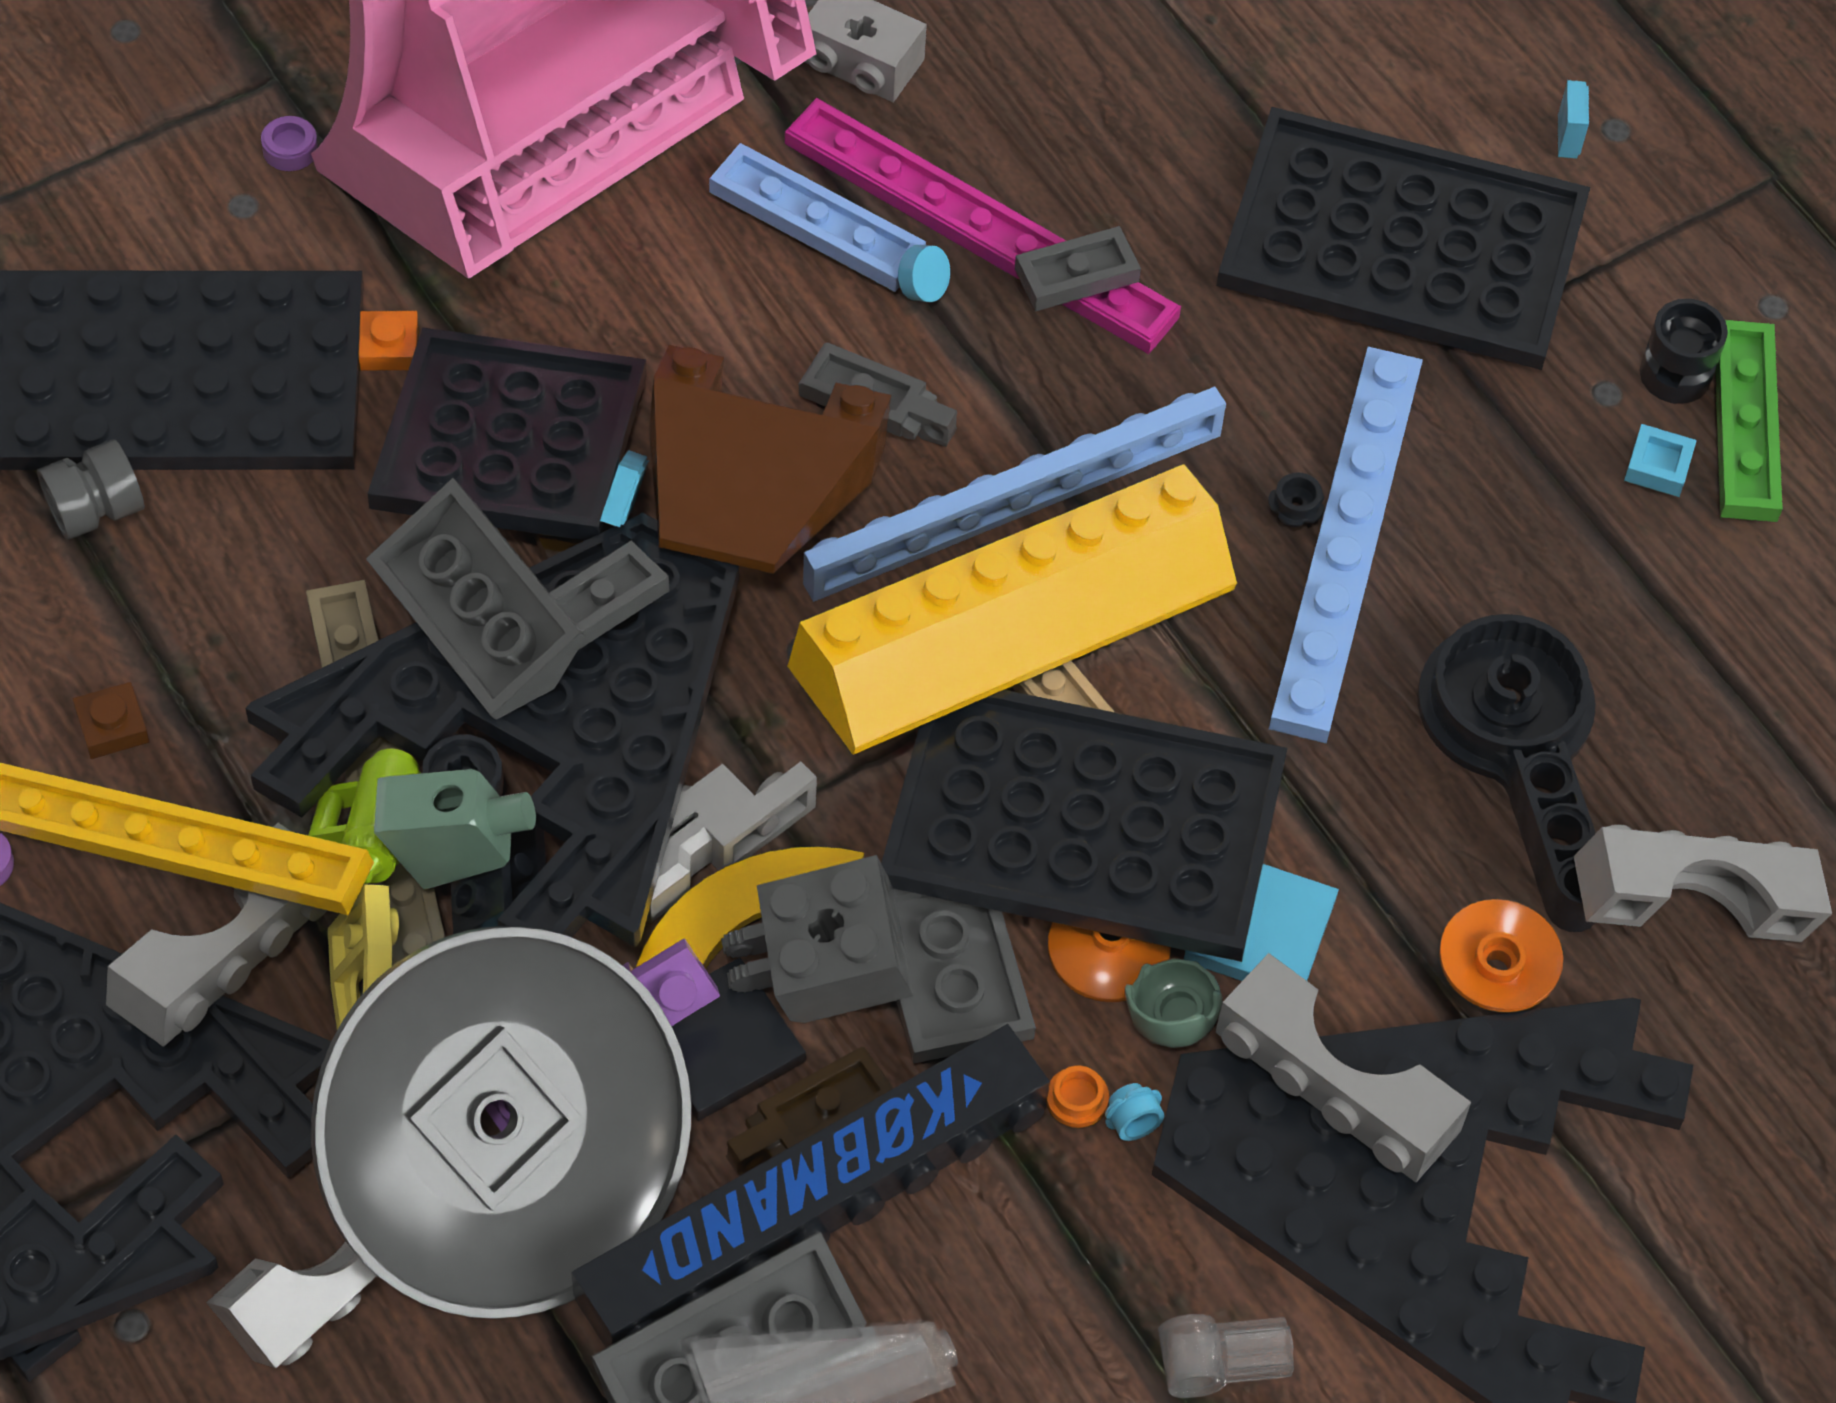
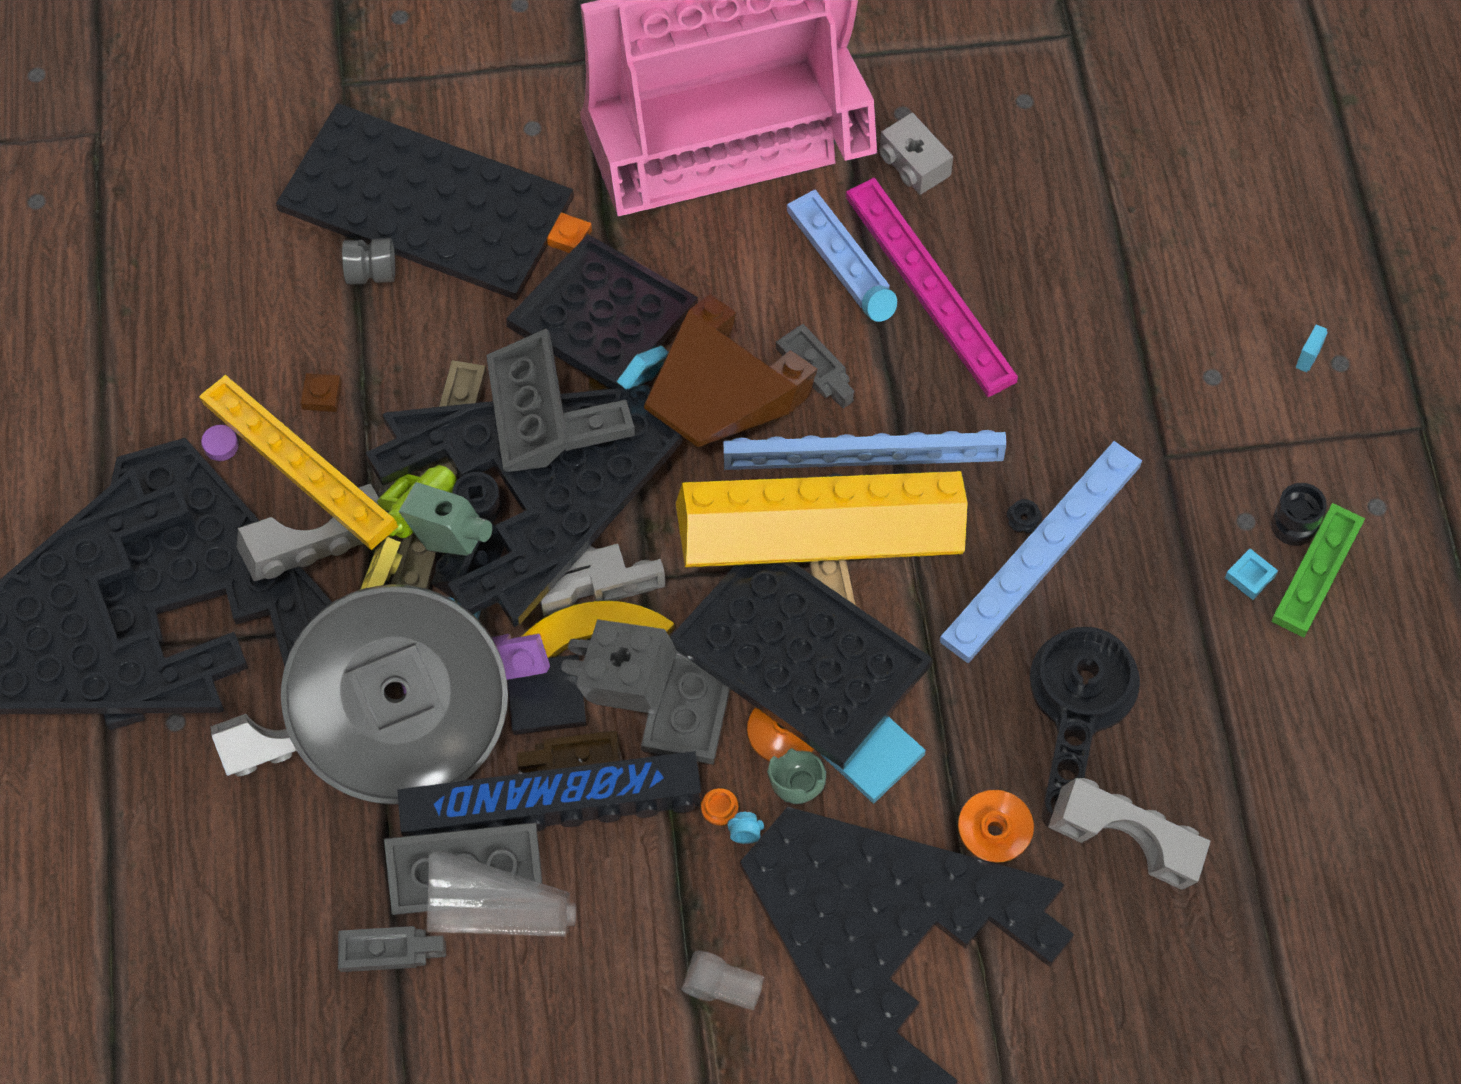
camera: 30 degrees right, 5 degrees up
medium lavender tile [261,116,318,171] -> none
dark grey plate [1015,226,1141,312] -> none
light grey arch [1215,953,1471,1182] -> none
black plate [1216,107,1590,370] -> none

